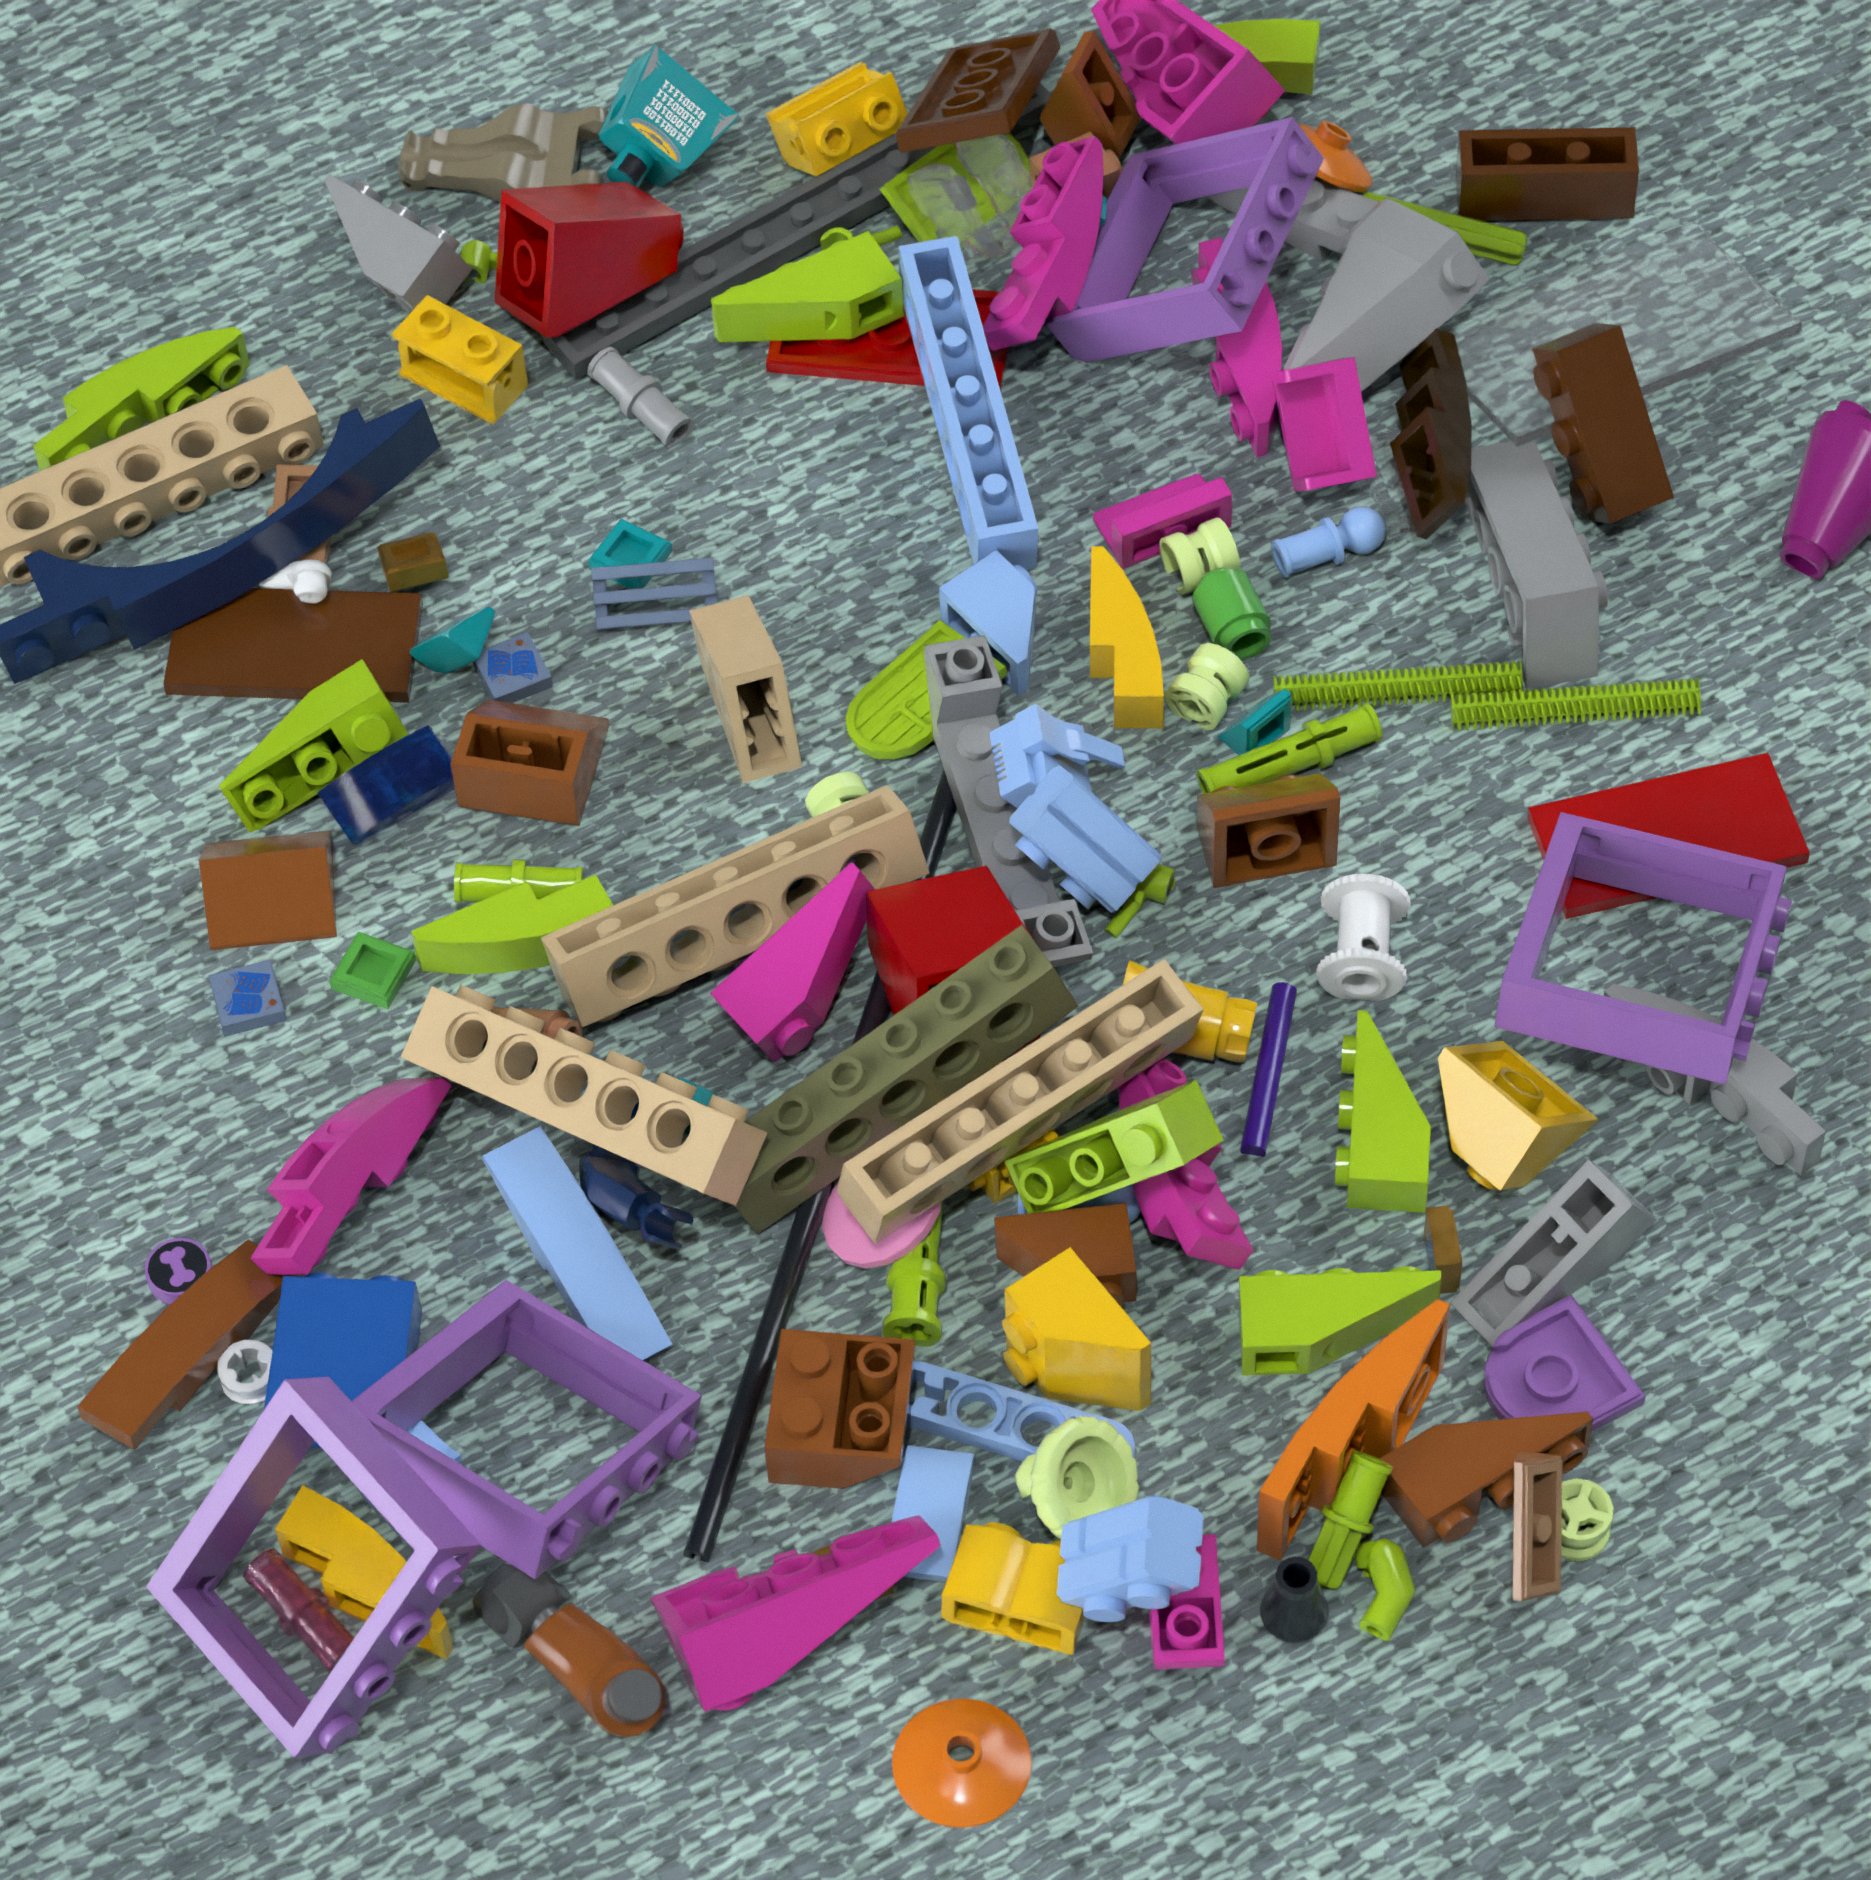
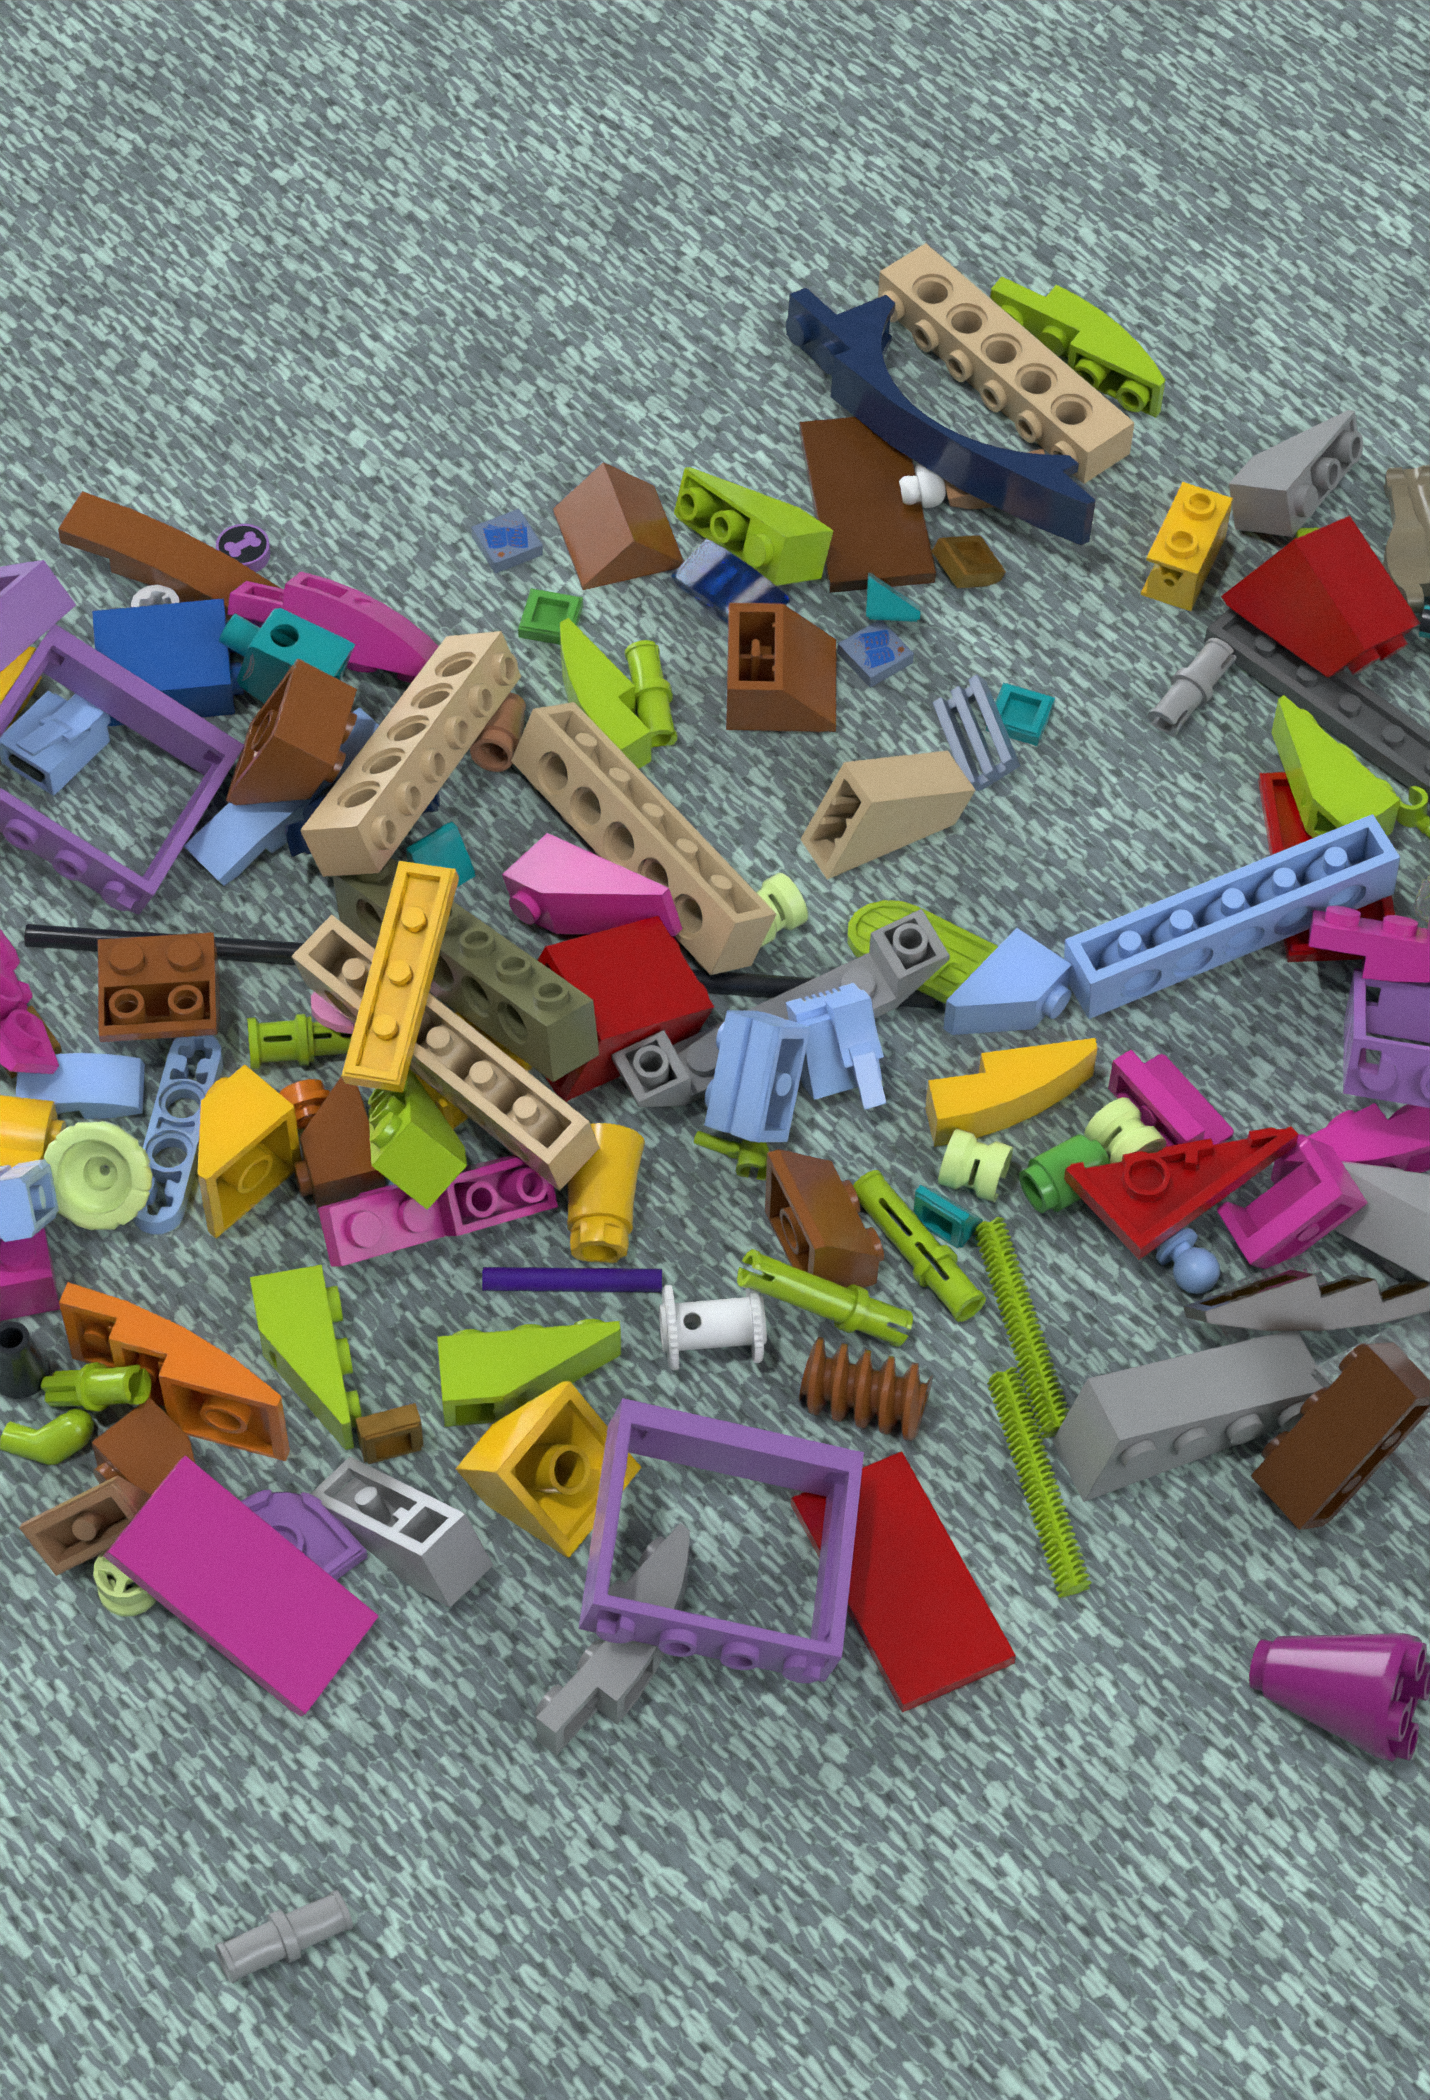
camera: 75 degrees right, 0 degrees up
none -> dark pink tile [103,1456,379,1716]
none -> teal torso [219,608,355,704]
none -> dark orange slope [226,659,357,805]
none -> orange plate [279,1079,331,1129]
none -> yellow tile [341,861,459,1093]
none -> lime pin [737,1249,913,1347]
none -> dark orange piece [799,1336,933,1442]
none -> red wing [1064,1126,1299,1260]

